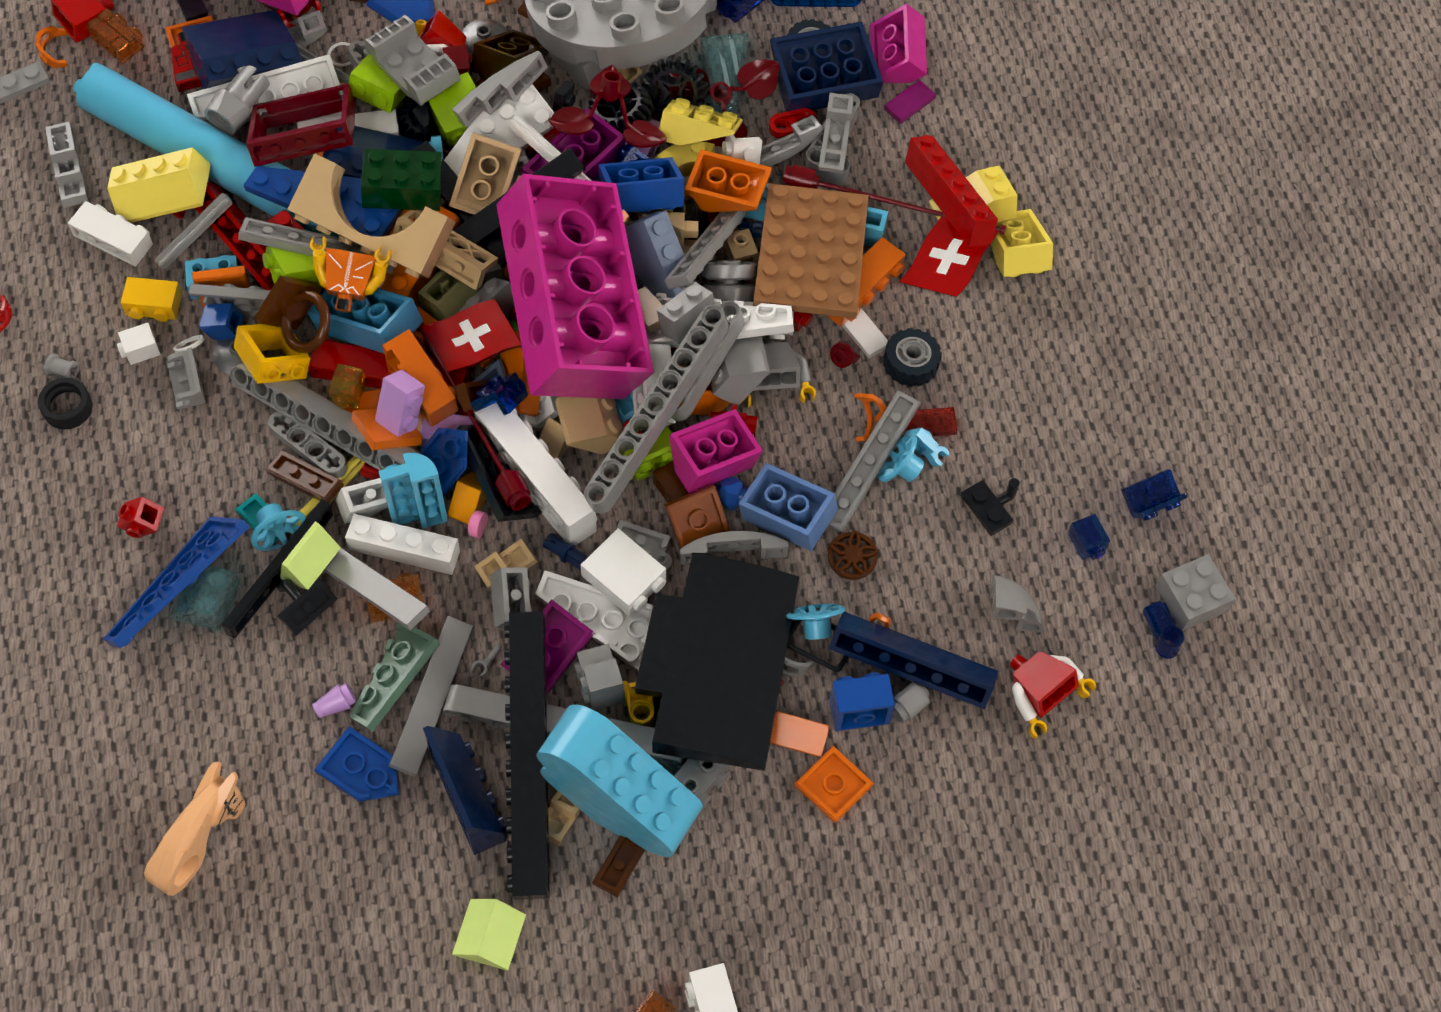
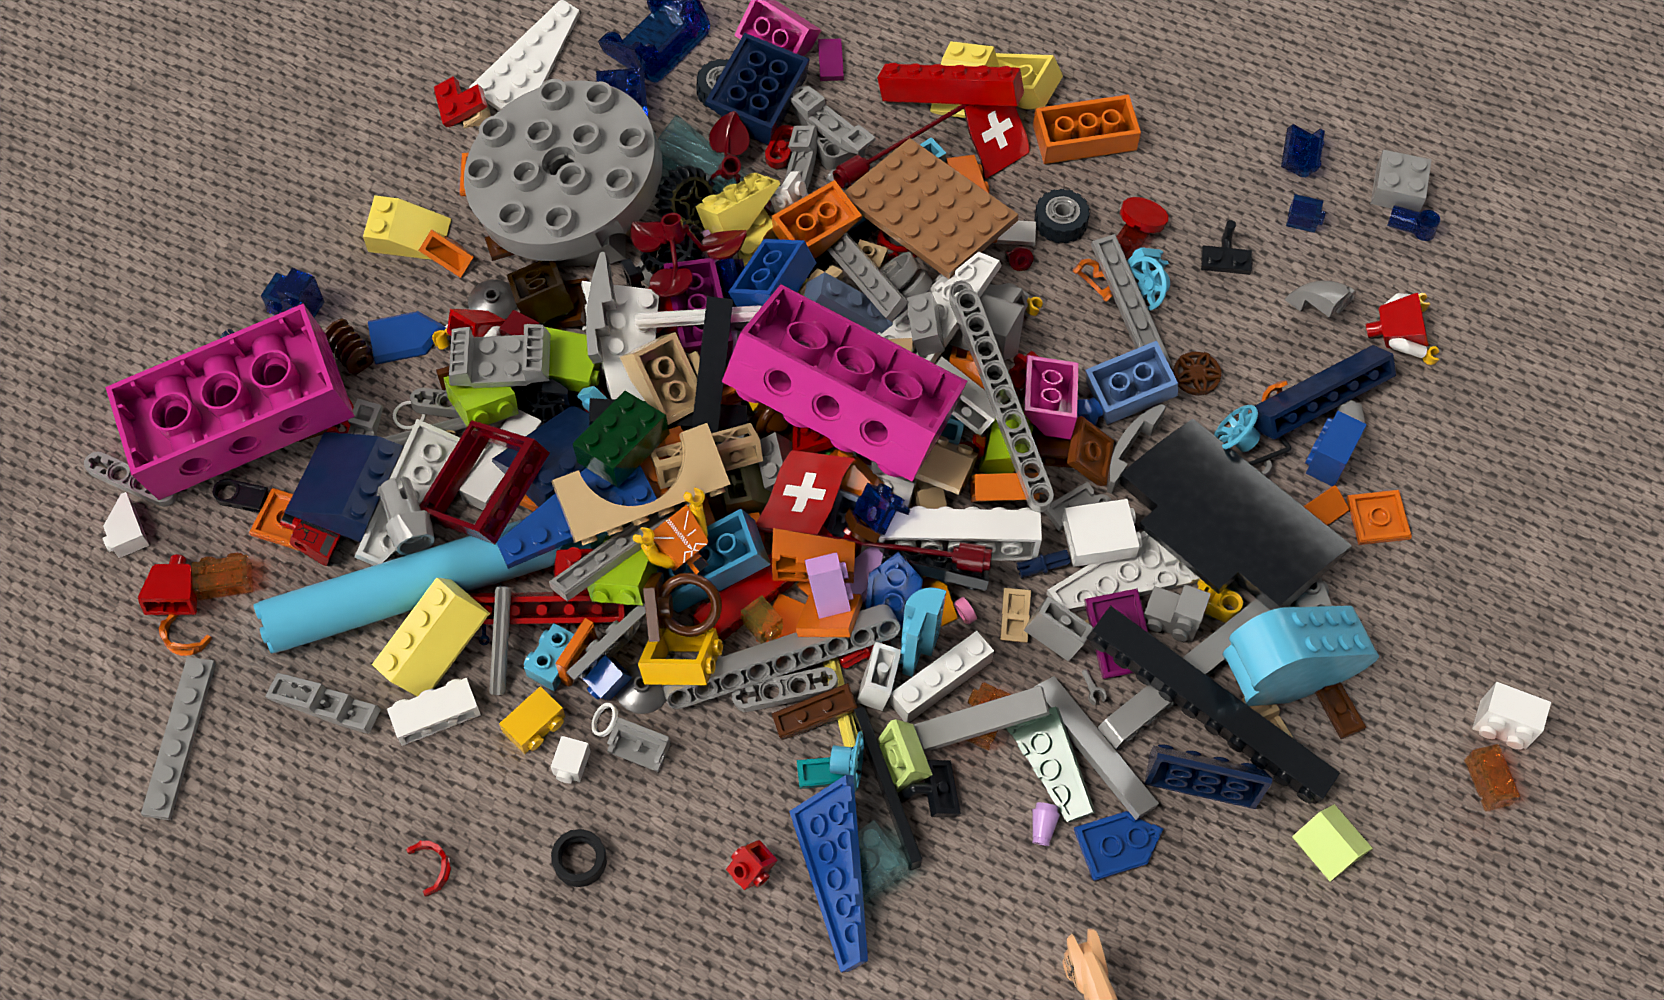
camera: 50 degrees left, 0 degrees up
light grey bush [43,353,79,379] -> none
none -> orange brick [970,473,1044,502]
none -> orange brick [1033,94,1141,164]
none -> red tile [1120,197,1169,233]

